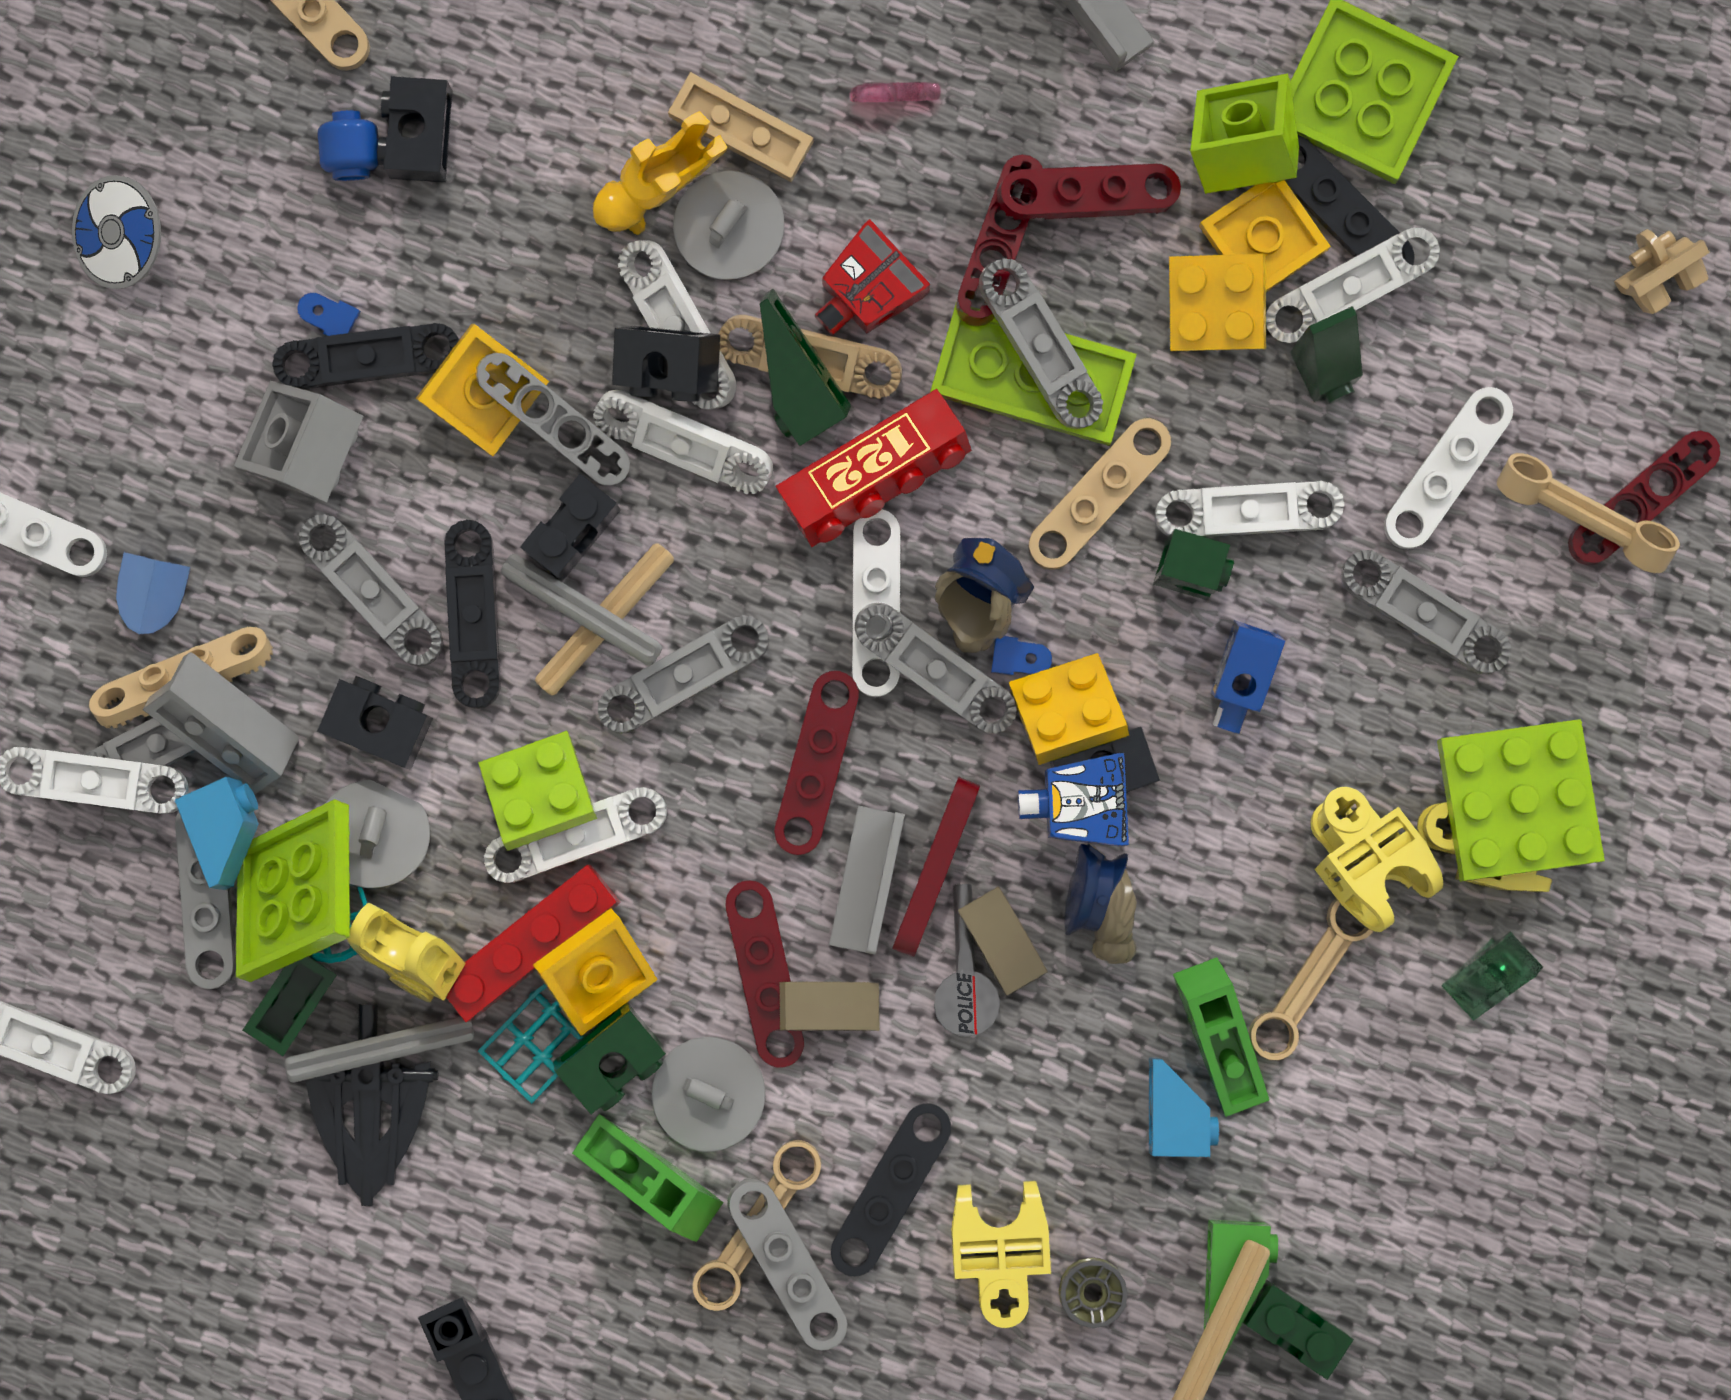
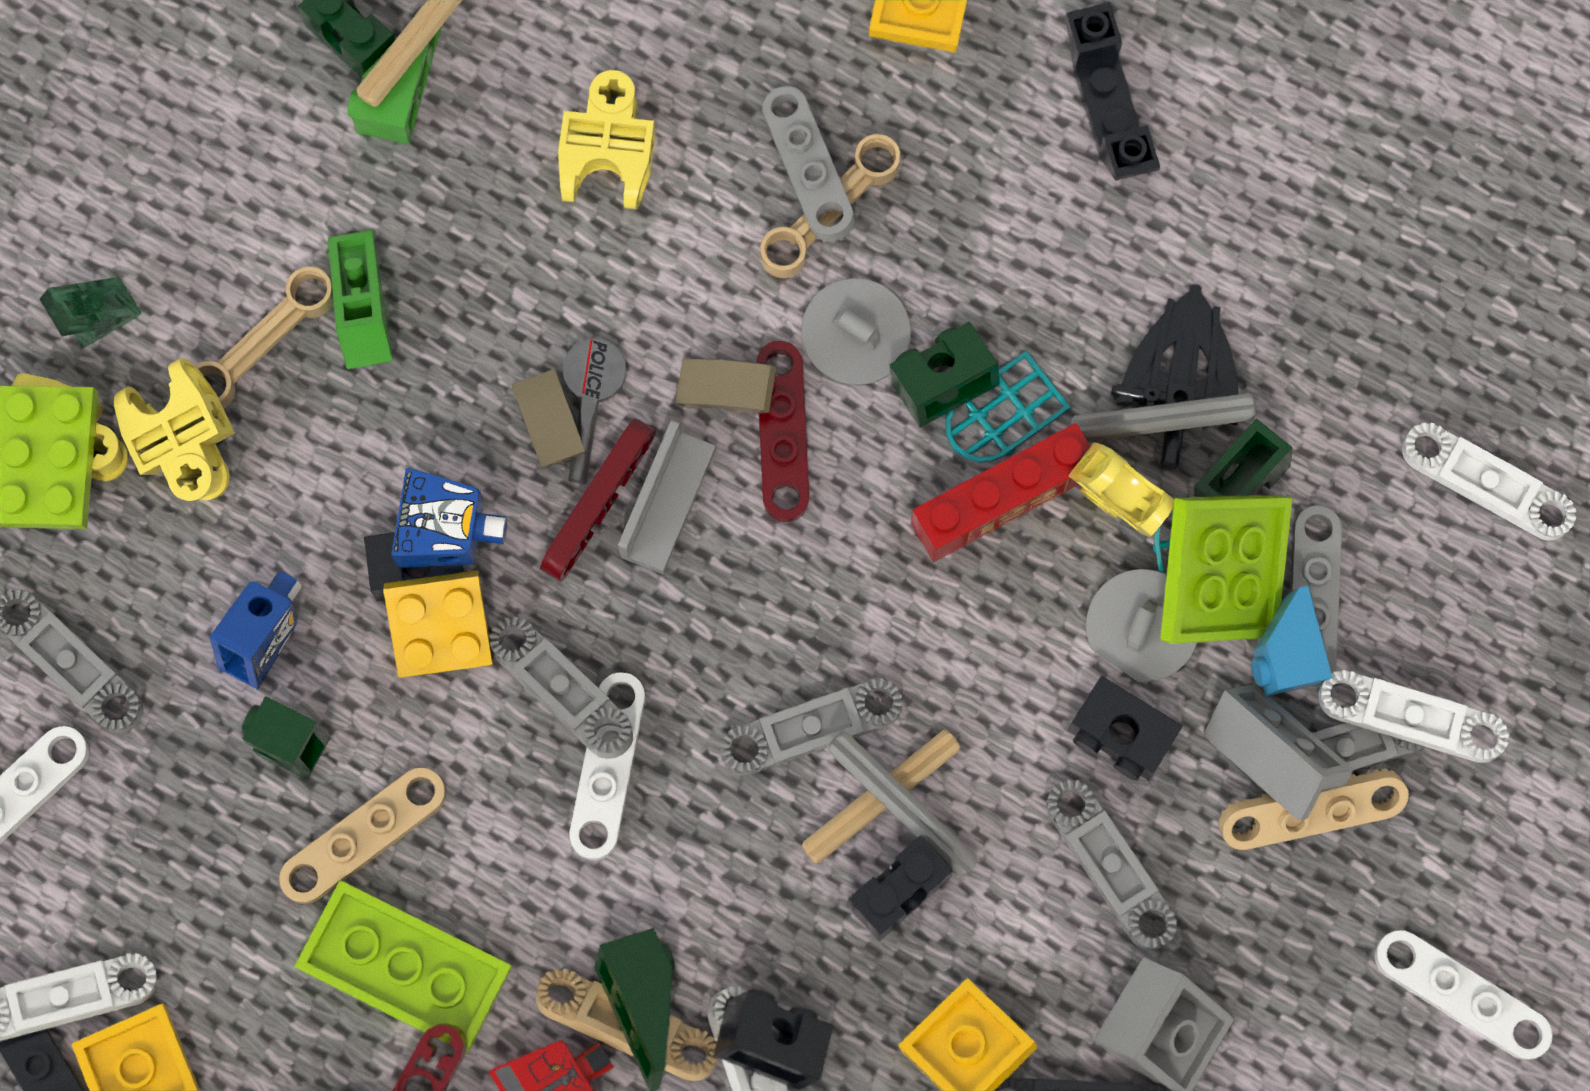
camera: 170 degrees left, 10 degrees down
medium blue brick [116,552,190,634] -> none
black plate [444,519,501,709] -> none
light grey beam [476,353,630,486] -> none
lime plate [478,730,597,851] -> none
white plate [484,787,667,883] -> none
yellow plate [533,908,658,1036] -> none
bright green slope [572,1114,724,1242] -> none
white plate [593,390,773,494] -> none
dark red plate [774,671,859,855] -> none
red brick [775,388,972,548] -> none
black plate [831,1103,951,1277] -> none
piece [935,538,1034,653] -> none
light grey plate [979,258,1103,429] -> none
blue piece [991,636,1052,676] -> none
wheel [1058,1257,1128,1328] -> none
piece [1064,843,1137,964] -> none
dark azure slope [1149,1058,1219,1157] -> none
white plate [1155,481,1344,537] -> none
yellow plate [1169,254,1266,351] -> none
dark green slope [1290,306,1363,404] -> none

